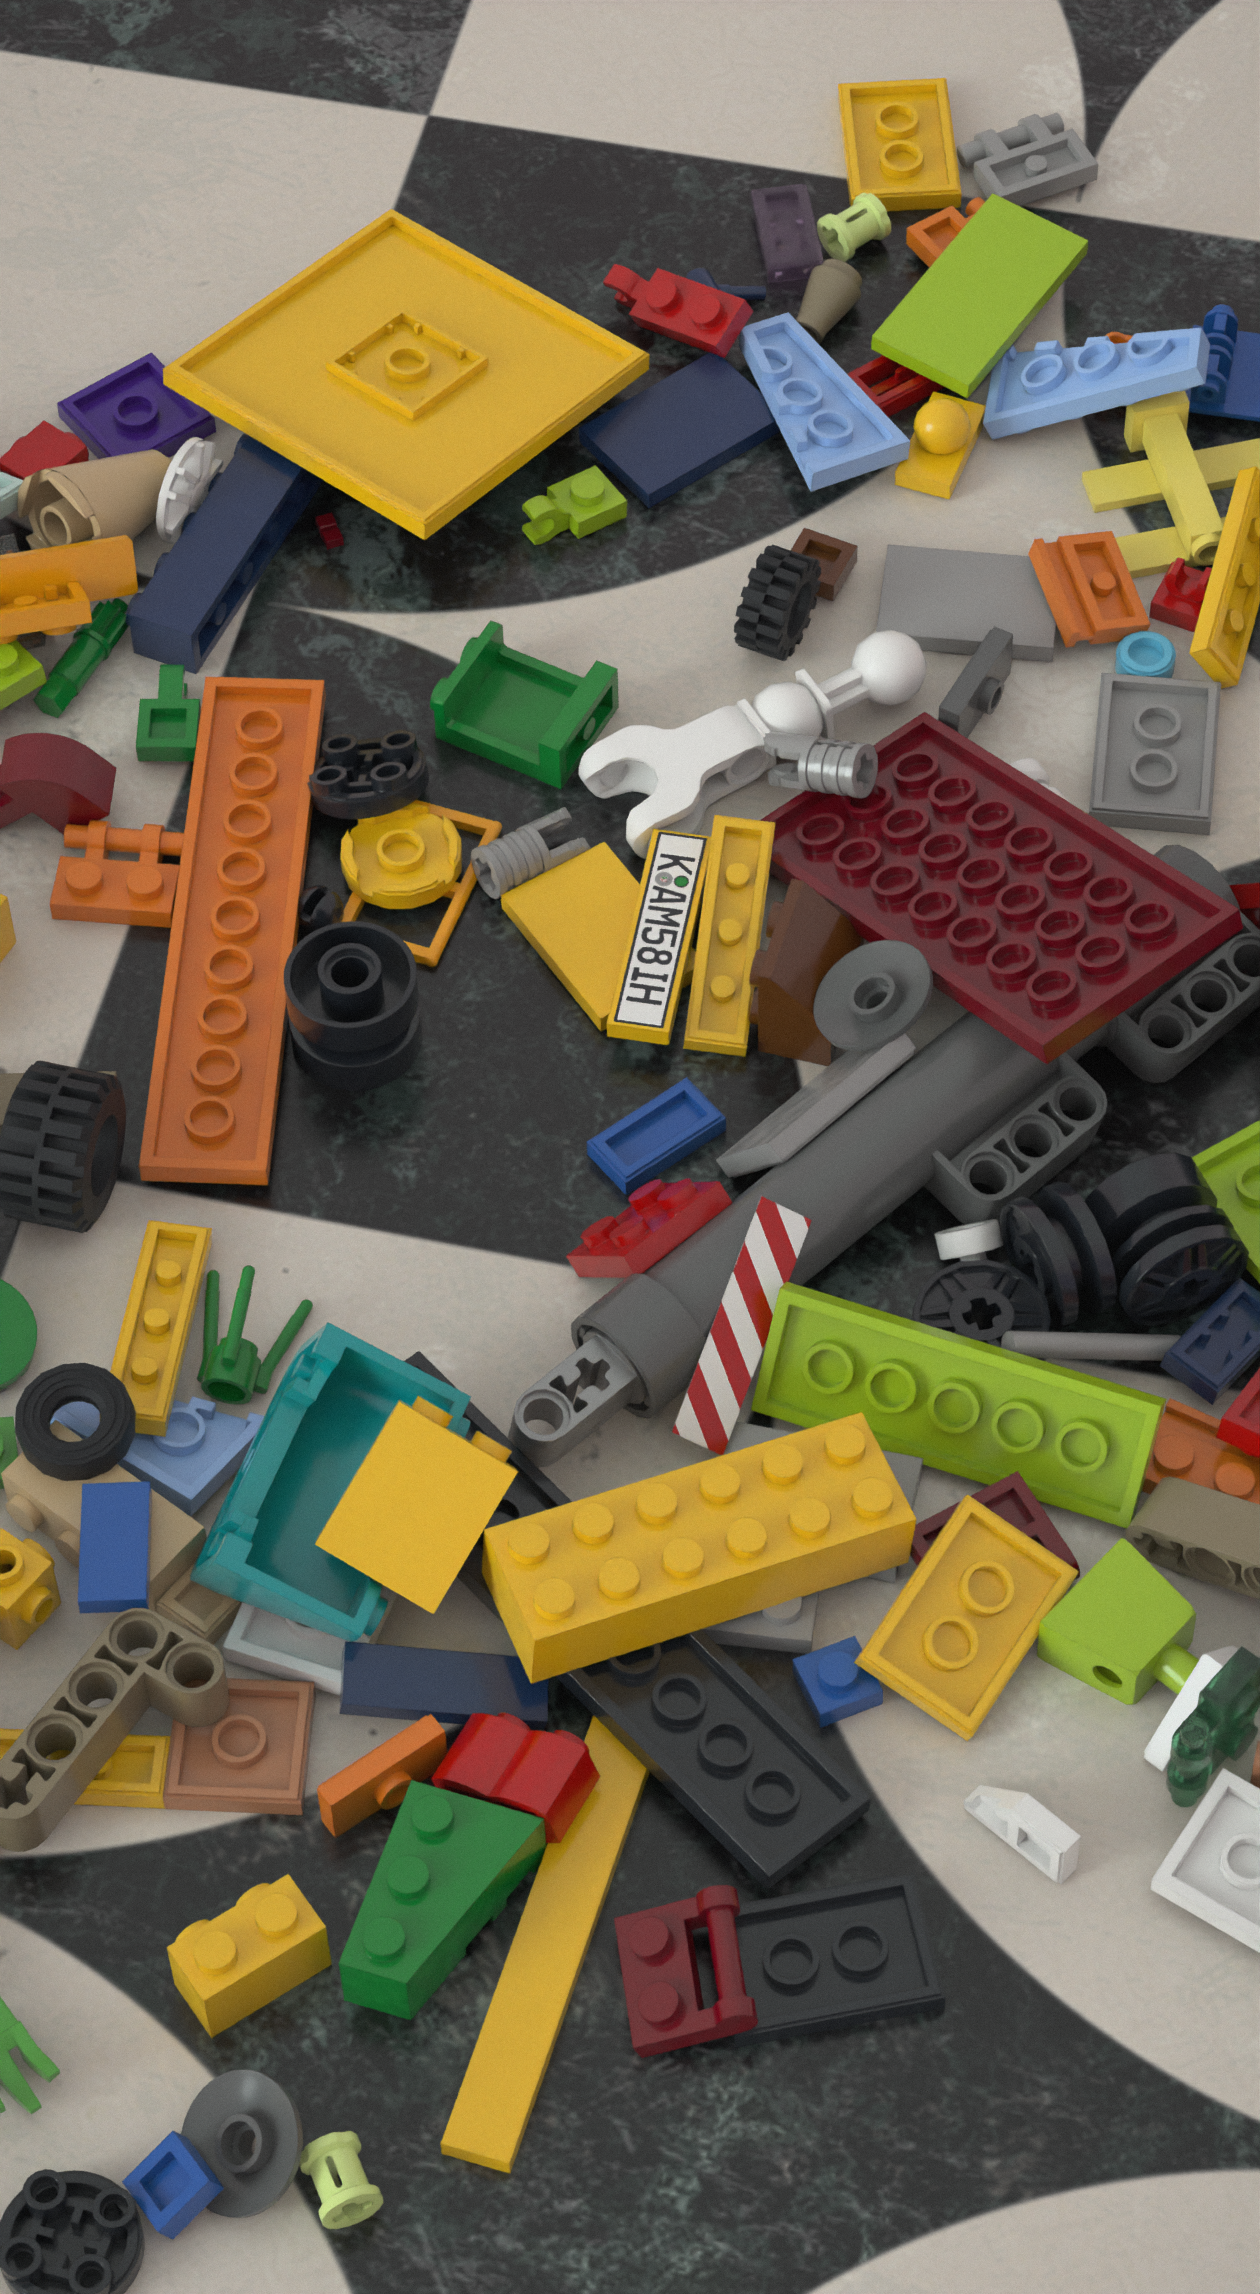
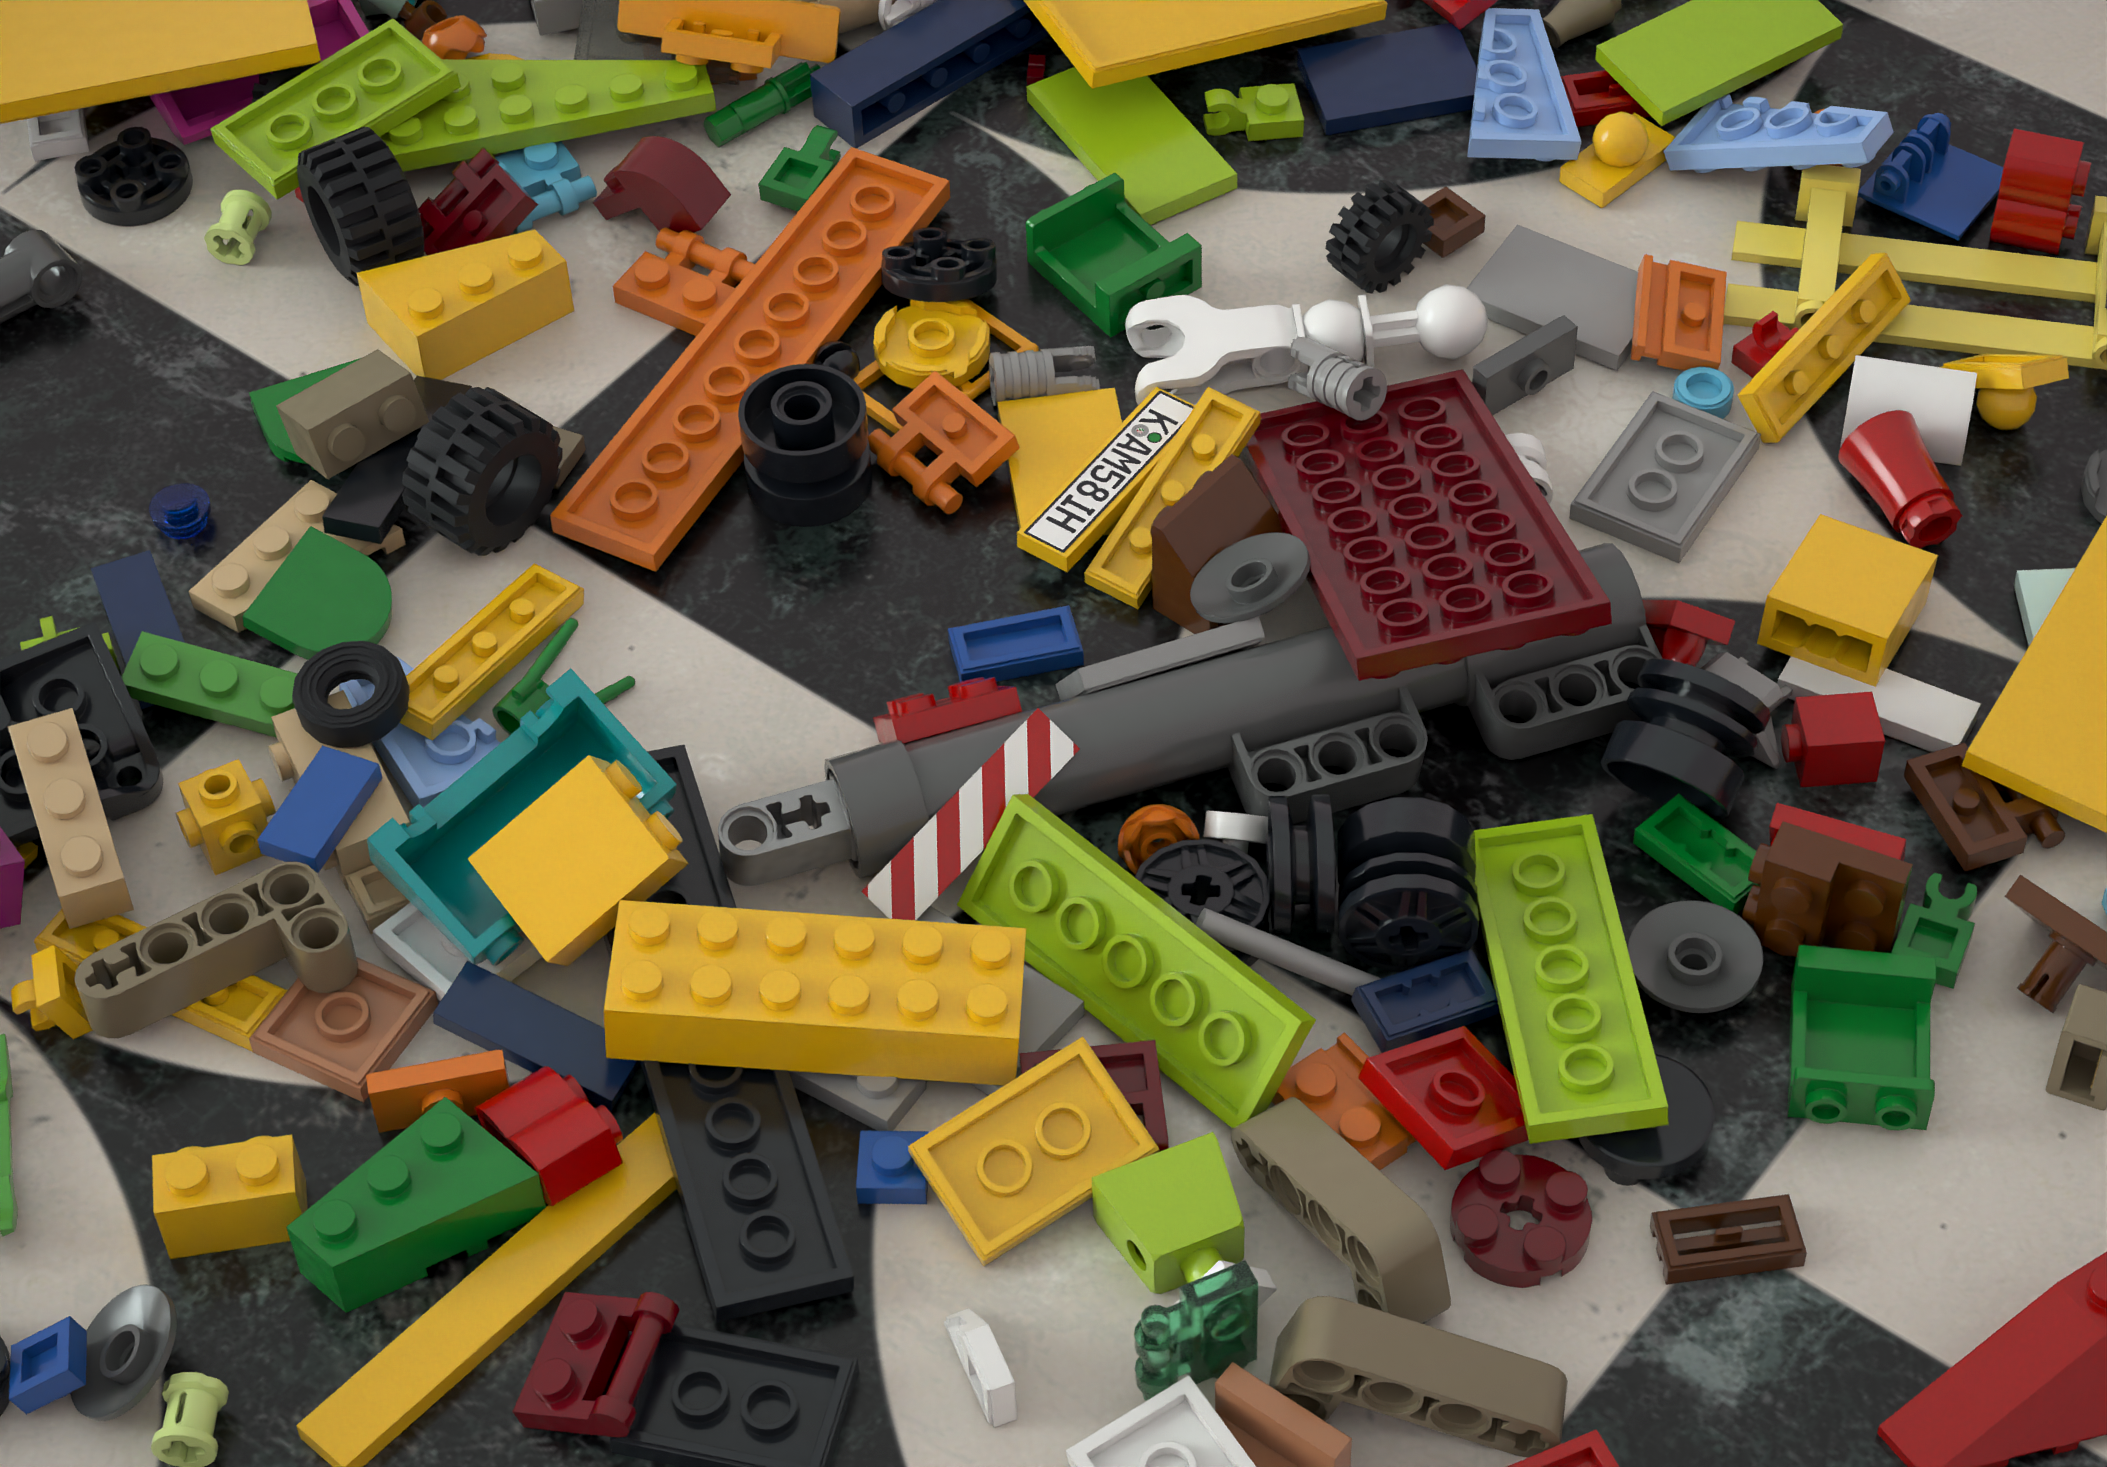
camera: 25 degrees right, 5 degrees down
none -> orange plate [868,371,1020,514]
none -> lime tile [1027,67,1237,225]
none -> orange plate [1117,804,1200,875]

